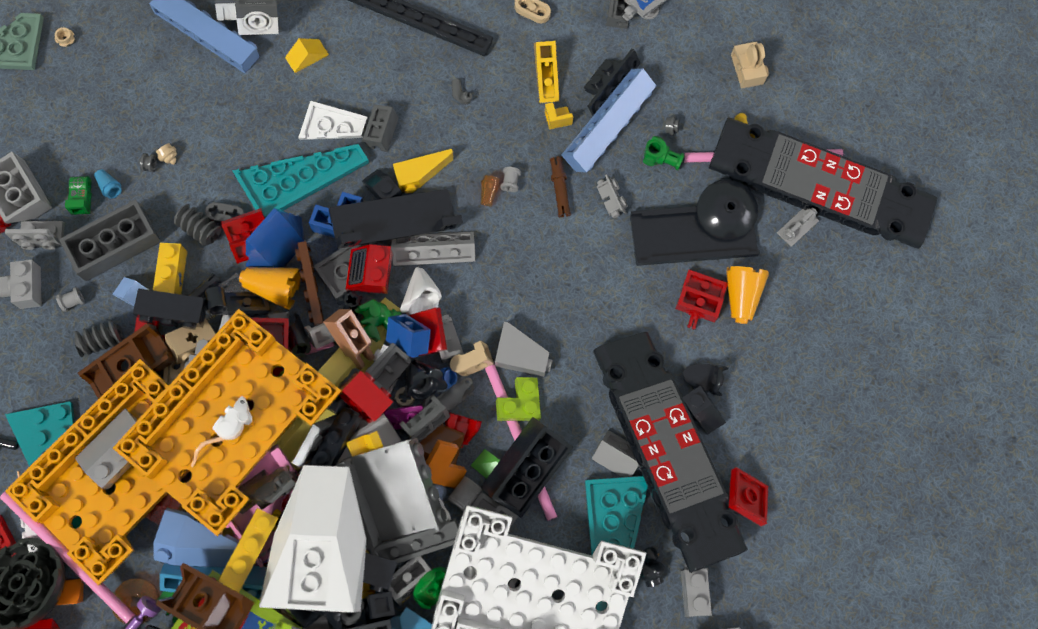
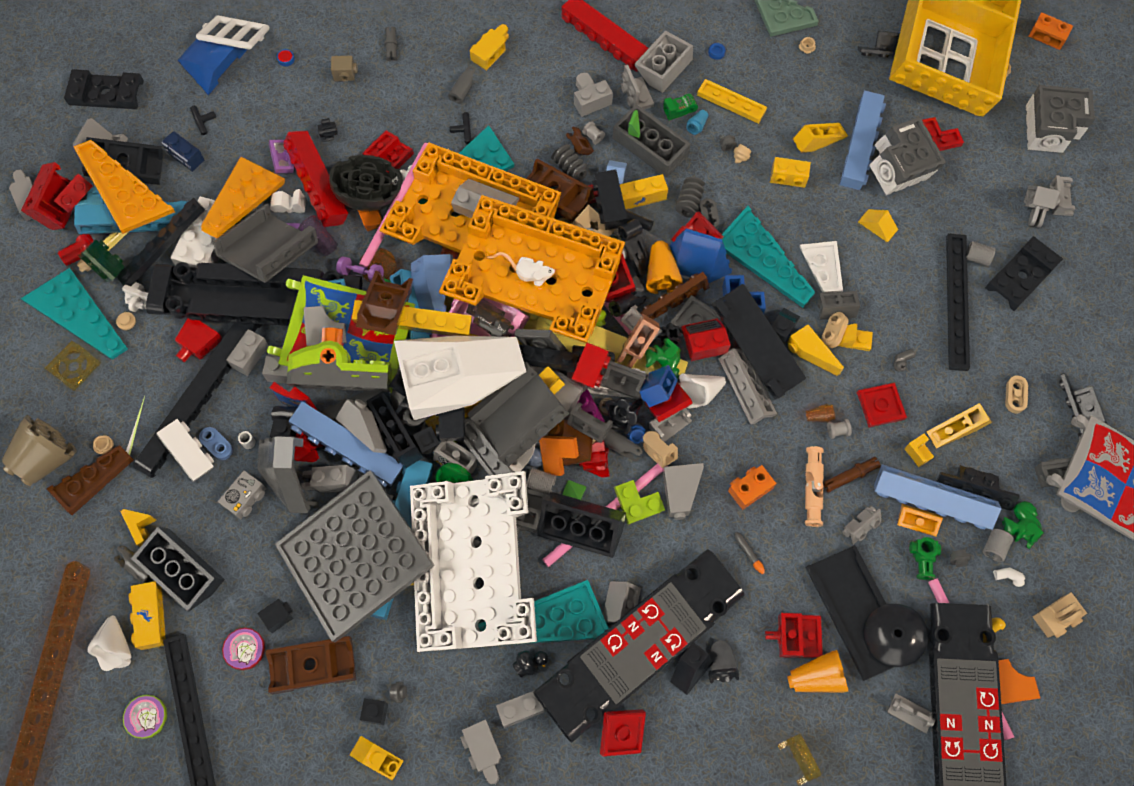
camera: 75 degrees right, 5 degrees down
none -> reddish brown plate [566,126,594,155]
none -> bright green slope [628,110,640,138]
none -> yellow plate [697,79,767,124]
none -> blue tile [708,43,726,60]
none -> orange brick [728,465,777,510]
none -> dark grey piece [735,532,765,574]
none -> yellow brick [770,157,811,188]
none -> clear yellow piece [777,734,822,786]
none -> yellow slope [793,123,848,153]
none -> light nougat piece [805,446,824,527]
none -> tan plate [821,312,848,348]
none -> yellow slope [838,323,873,351]
none -> red plate [857,382,907,428]
none -> light orange slope [897,504,943,537]
none -> light grey piece [983,529,1013,562]
none -> white arm [993,567,1025,587]
none -> orange tile [999,659,1040,704]
none -> green animal [1002,501,1044,549]

